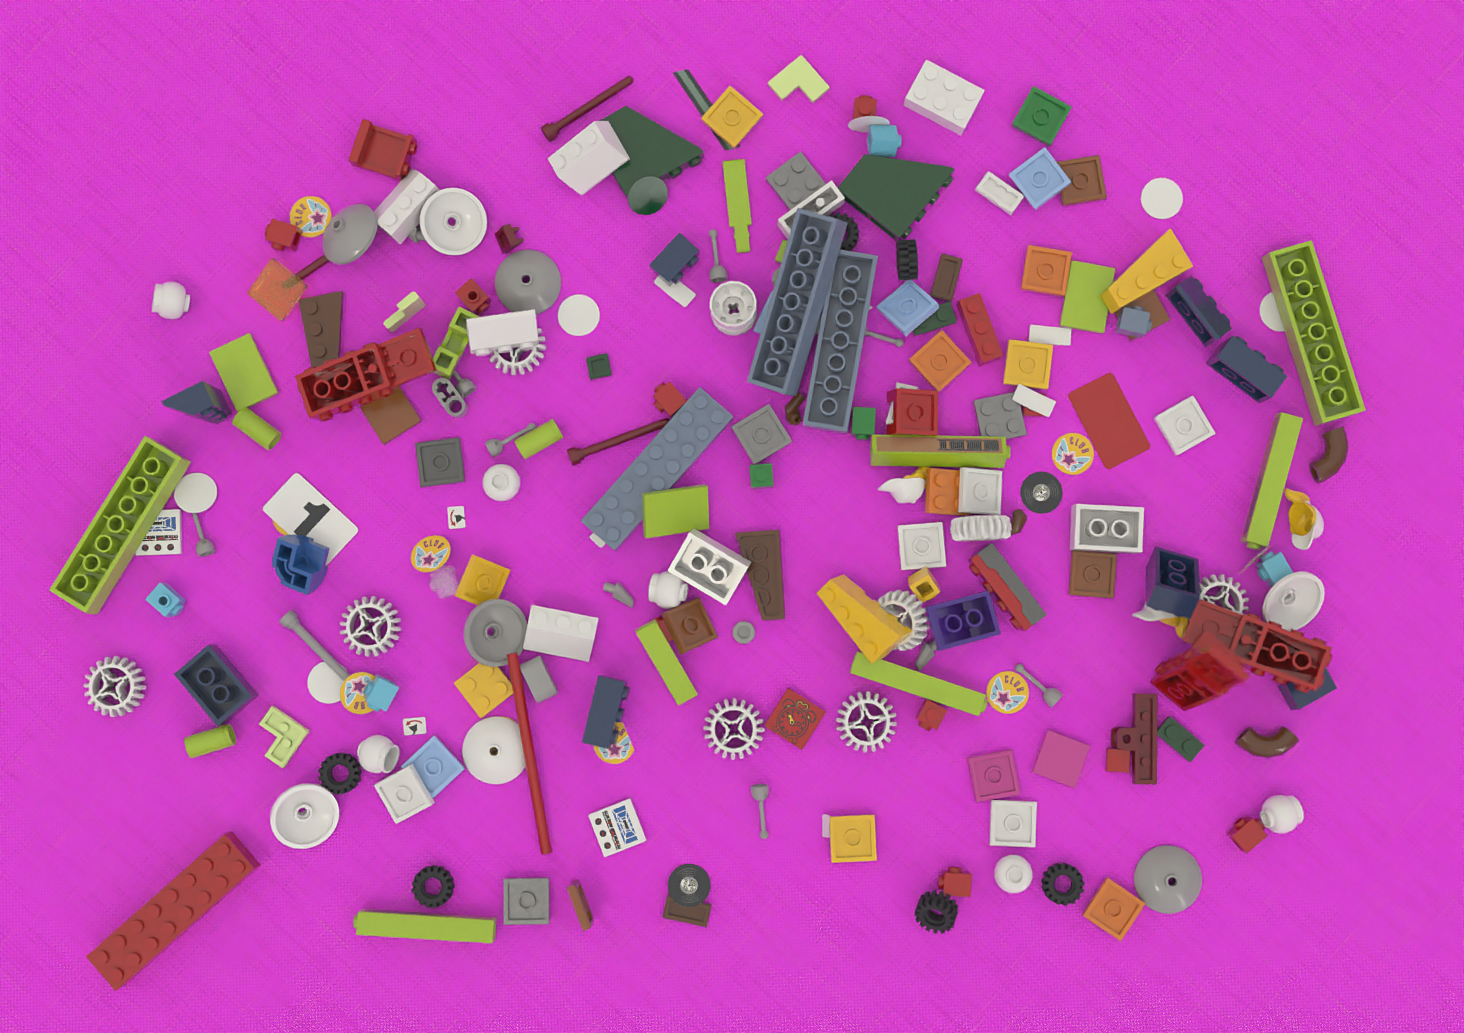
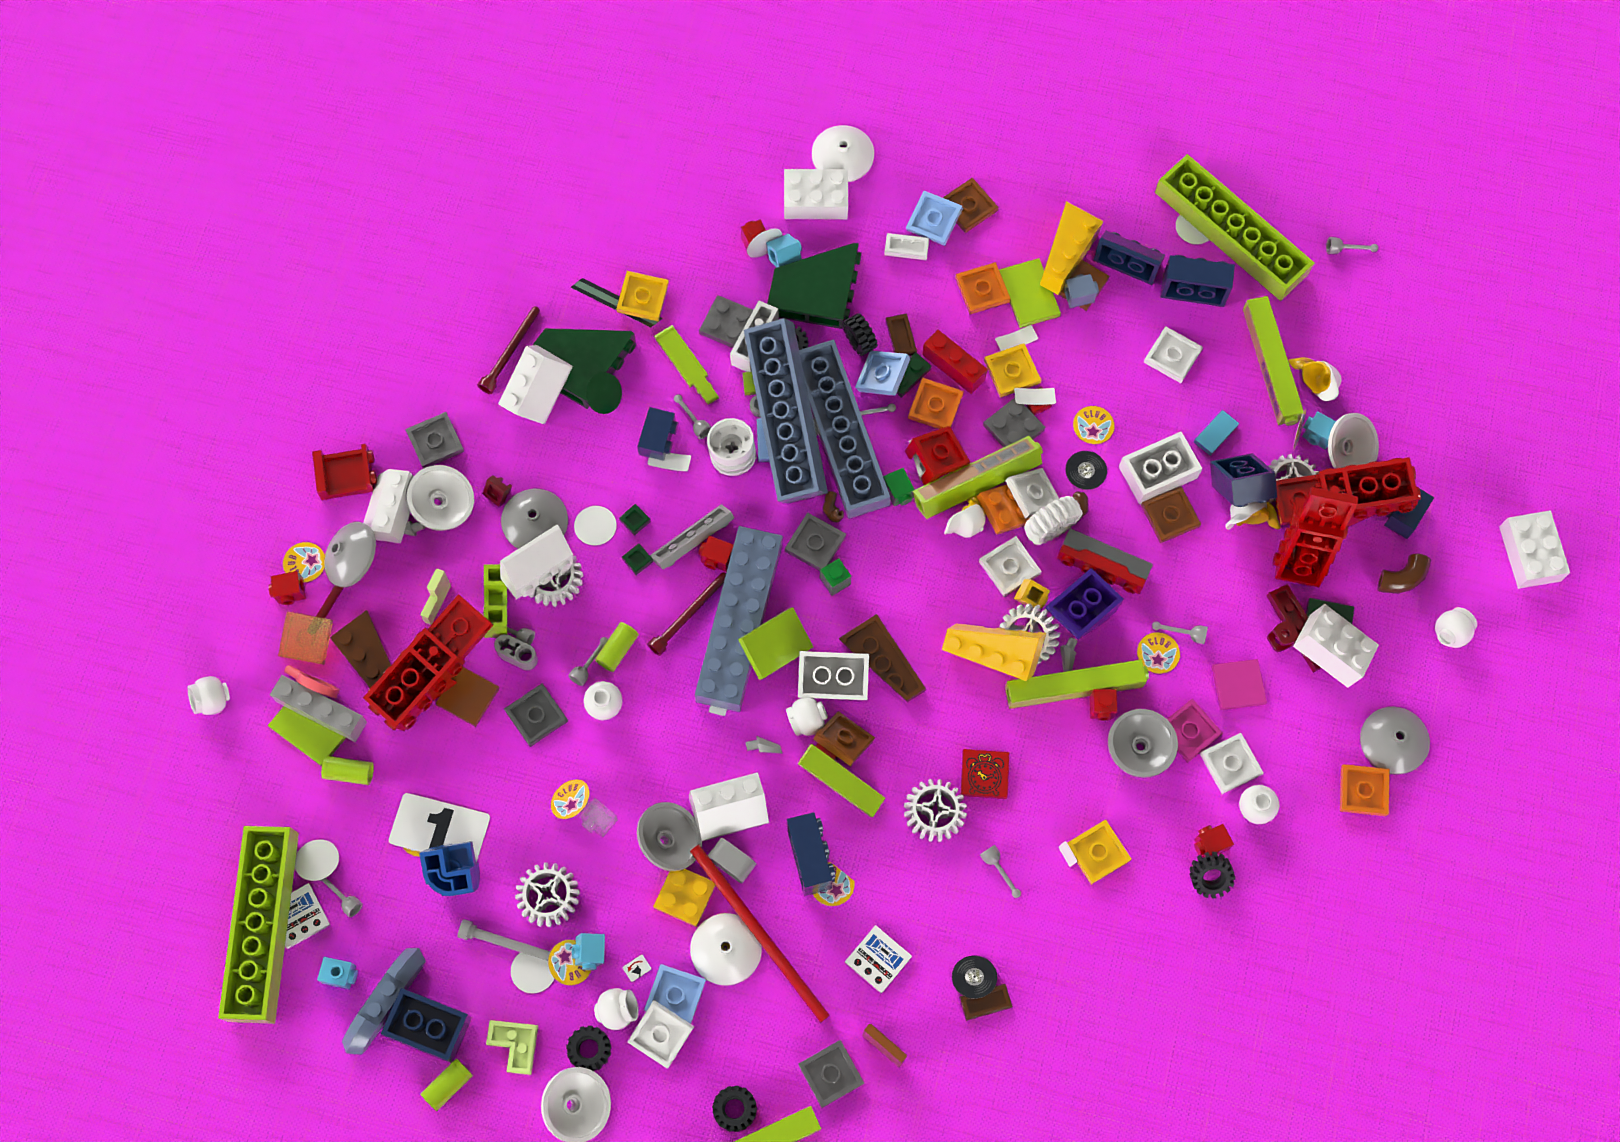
camera: 30 degrees left, 15 degrees down
white gear [83,656,147,717] -> none
dark blue slope [161,381,232,424] -> none
white sticker [447,506,466,529] -> none
yellow plate [454,554,511,605] -> none
red brick [455,278,492,315] -> none
light grey tile [733,621,755,644] -> none
yellowish green tile [768,55,830,103] -> none
white gear [836,691,897,753] -> none
green plate [1011,86,1072,147] -> none
black tyre [1041,862,1085,906] -> none
red sticker [1068,373,1150,469] -> none
red tile [1105,748,1130,773] -> none
white sticker [1141,178,1183,219] -> none
red brick [1227,816,1267,853] -> none
reddish brown cylinder [1309,426,1349,484] -> none
none -> light grey brick [270,675,367,742]
none -> coral piece [284,665,340,698]
none -> sand blue brick [342,948,426,1055]
none -> flat silver plate [405,412,464,469]
none -> dark green tile [619,504,651,536]
none -> light grey plate [650,504,734,570]
none -> white dish [812,125,874,182]
none -> light grey dish [1108,709,1178,778]
none -> medium azure tile [1194,410,1239,456]
none -> white brick [1293,604,1379,687]
none -> light grey hinge [1326,237,1379,254]
none -> white brick [1499,510,1570,589]

